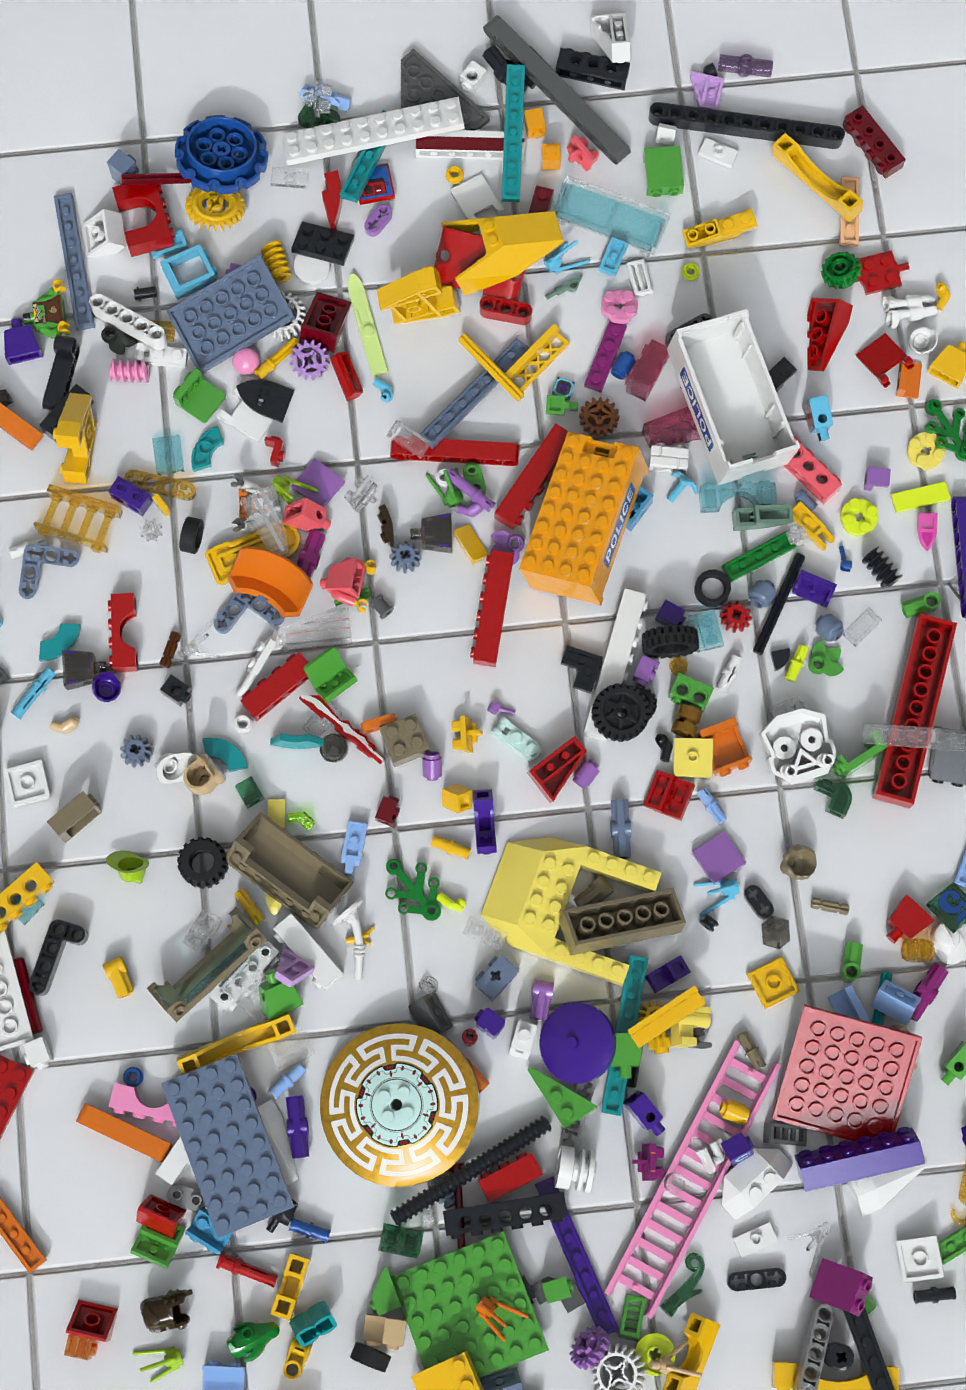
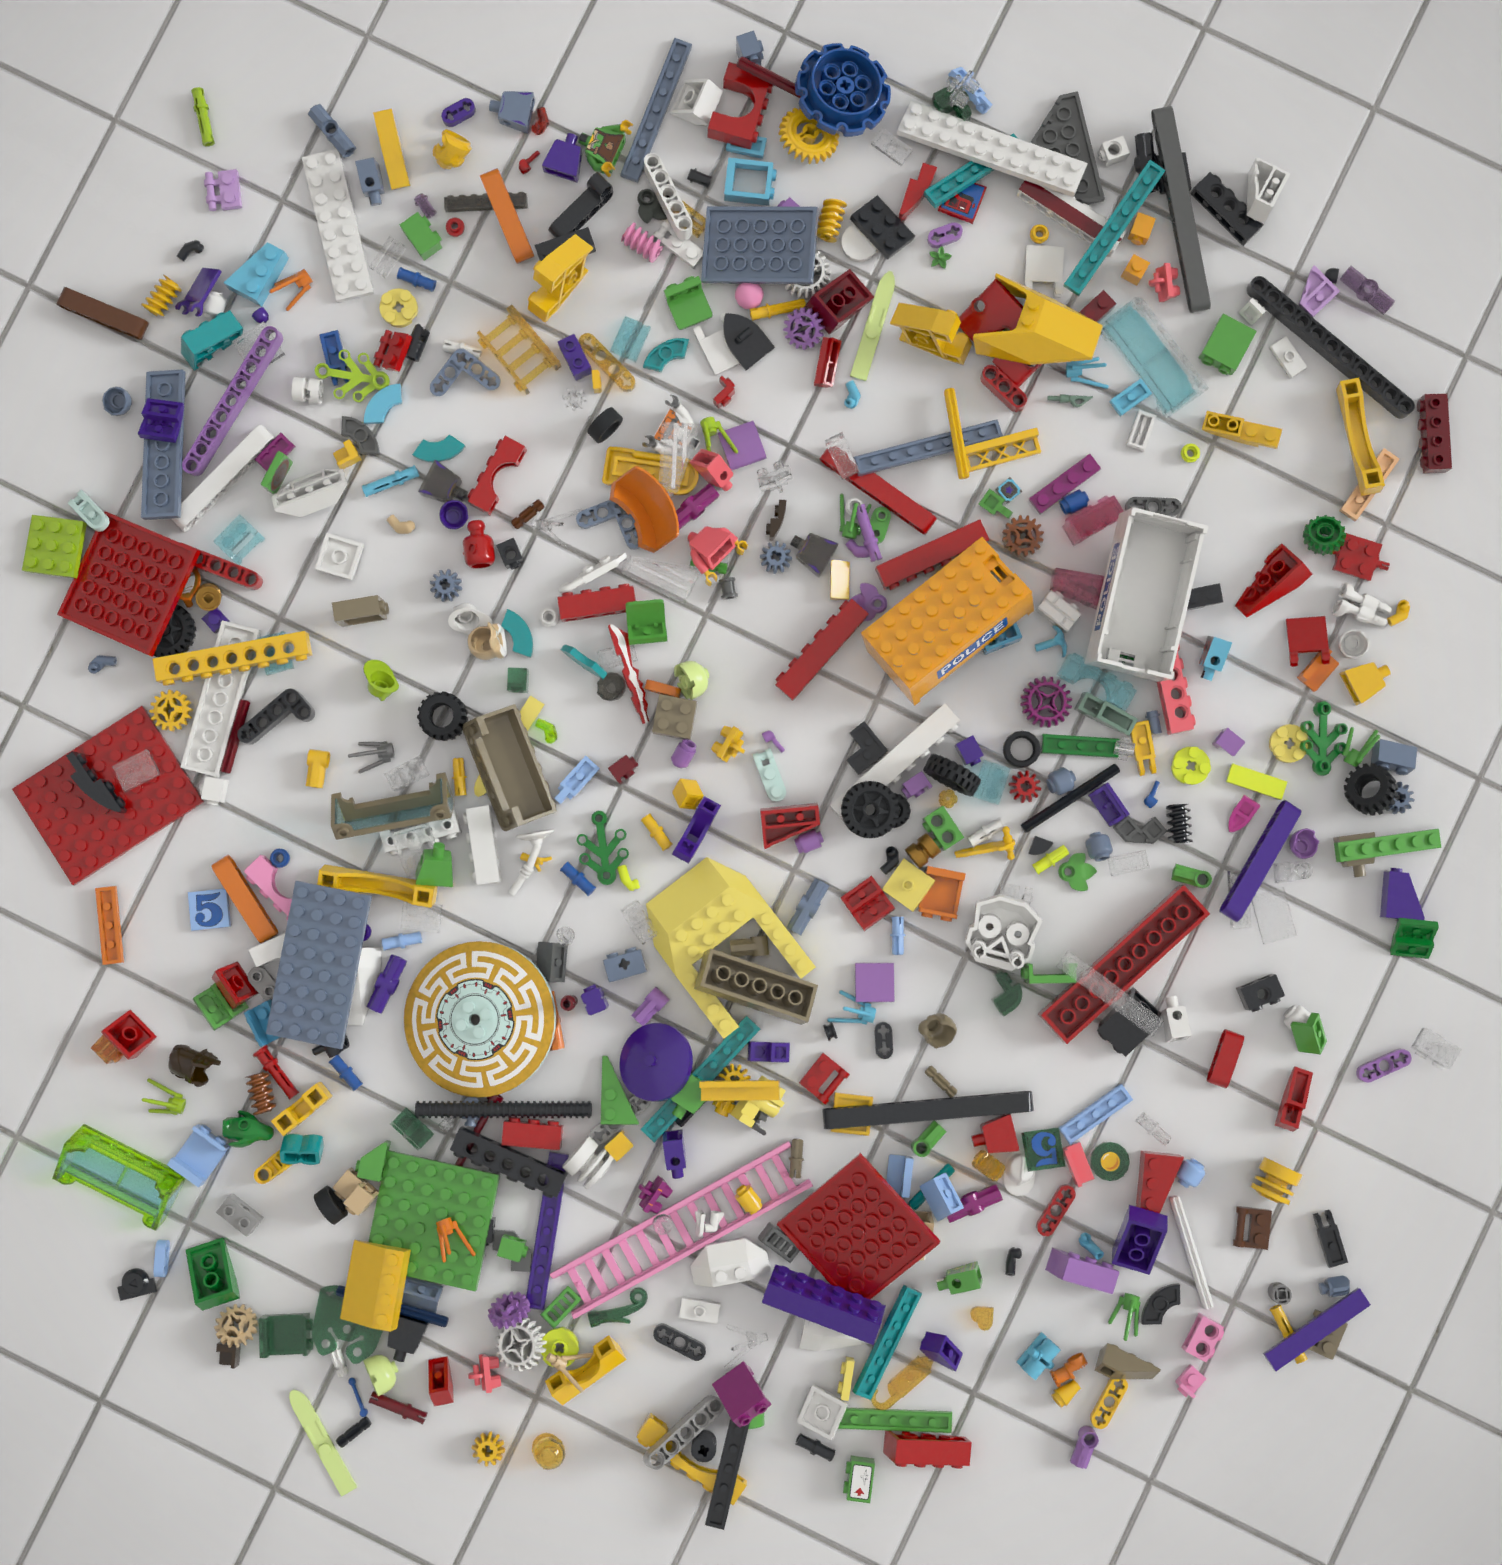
camera: 35 degrees right, 10 degrees up
lavender wing [274,948,315,988] -> none
white torso [509,1018,538,1060] -> none
bright pink plate [601,290,638,324] -> none
dark purple brick [721,1132,755,1166] -> none
clear smoke panel [761,916,790,950] -> none
none -> tile [188,889,231,931]
none -> dark orange piece [244,1072,276,1115]
none -> flat silver plant [348,741,395,773]
none -> red piece [463,520,495,568]
none -> blue pin [560,862,596,896]
none -> yellow panel [604,1130,634,1162]
none -> yellowish green cylinder [674,661,709,700]
none -> red plate [799,1053,850,1105]
none -> black beam [822,1091,1034,1129]
none -> light yellow plate [837,1356,855,1401]
none -> teal plate [852,1285,922,1400]
none -> bright green plant [929,246,952,269]
none -> yellow piece [954,826,1015,860]
none -> magenta gear [1020,676,1072,728]
none -> dark grey tile [1113,815,1167,844]

